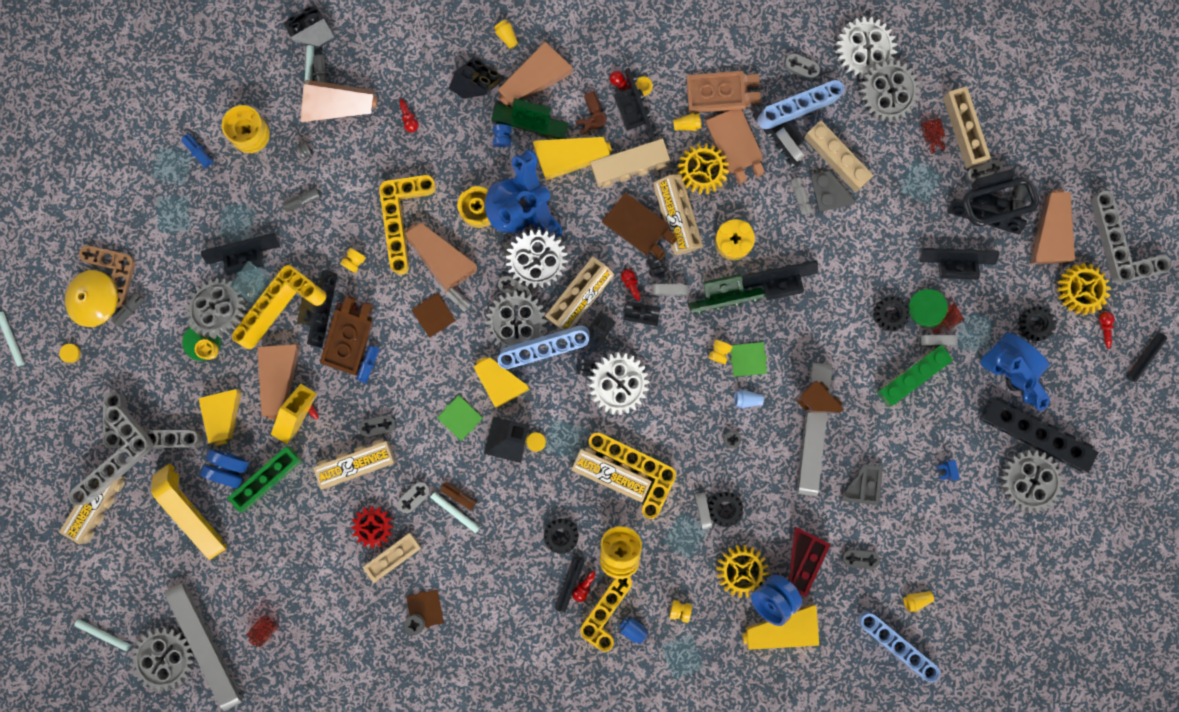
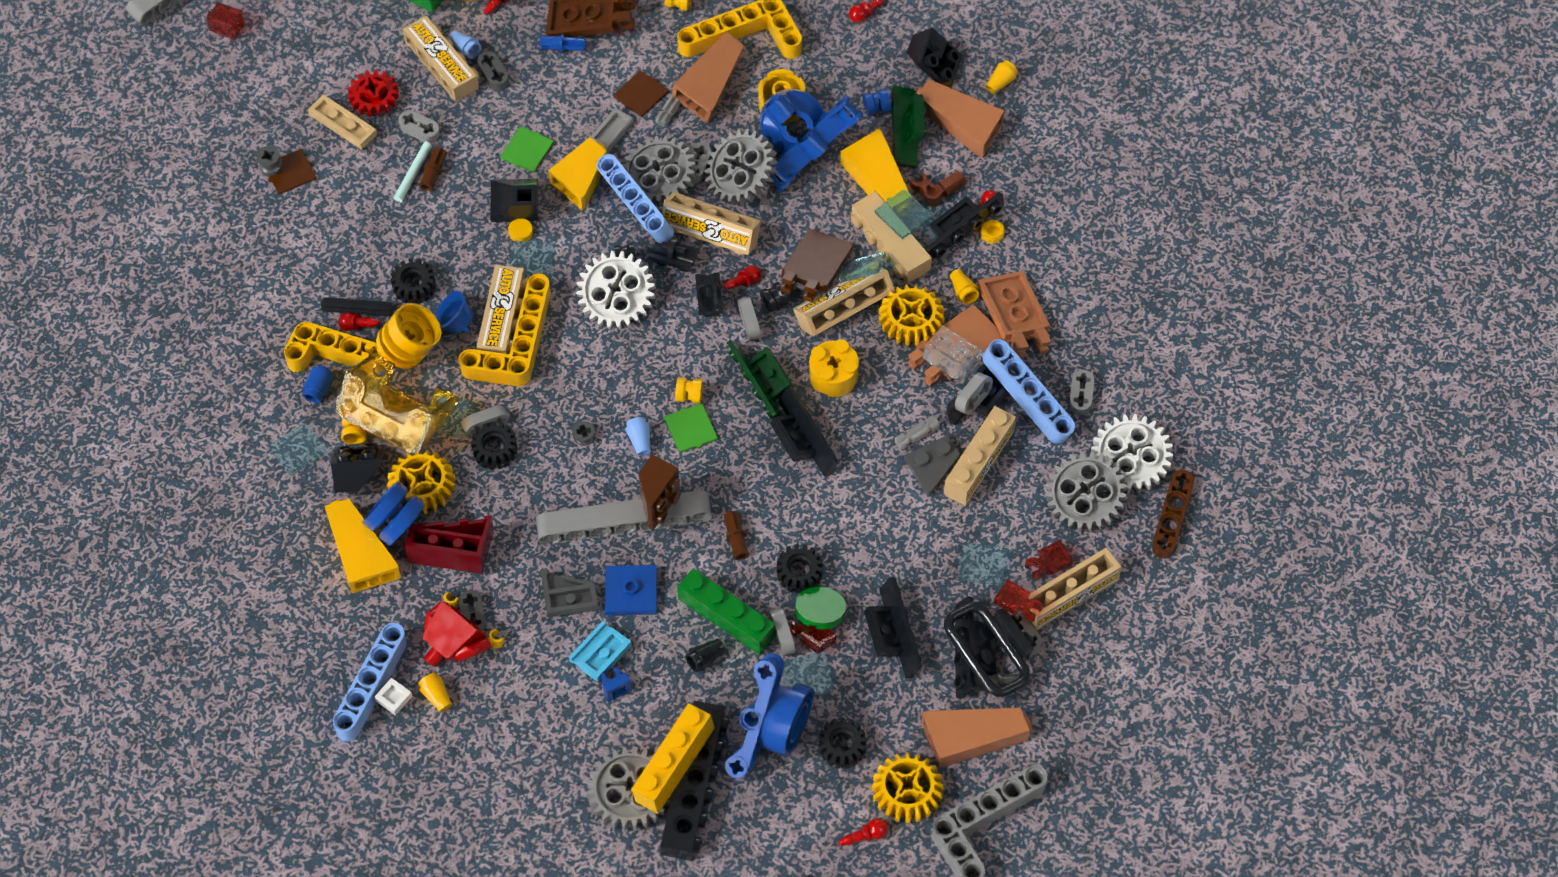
camera: 70 degrees right, 25 degrees down
none -> black slope [331,443,384,493]
none -> clear yellow windscreen [336,353,459,454]
none -> white tile [375,678,413,716]
none -> torso [423,592,504,667]
none -> blue piece [435,291,474,335]
none -> light blue cone [448,30,481,59]
none -> medium azure plate [569,621,632,682]
none -> light grey tile [590,108,634,154]
none -> blue plate [605,565,657,616]
none -> yellow brick [631,703,715,814]
none -> black cone [685,639,725,672]
none -> reddish brown axle [724,510,749,560]
none -> clear light blue piece [838,252,887,283]
none -> clear light blue piece [874,189,932,239]
none -> clear brick [922,326,984,384]
none -> clear red plate [993,579,1043,622]
none -> reddish brown beam [1152,470,1194,559]

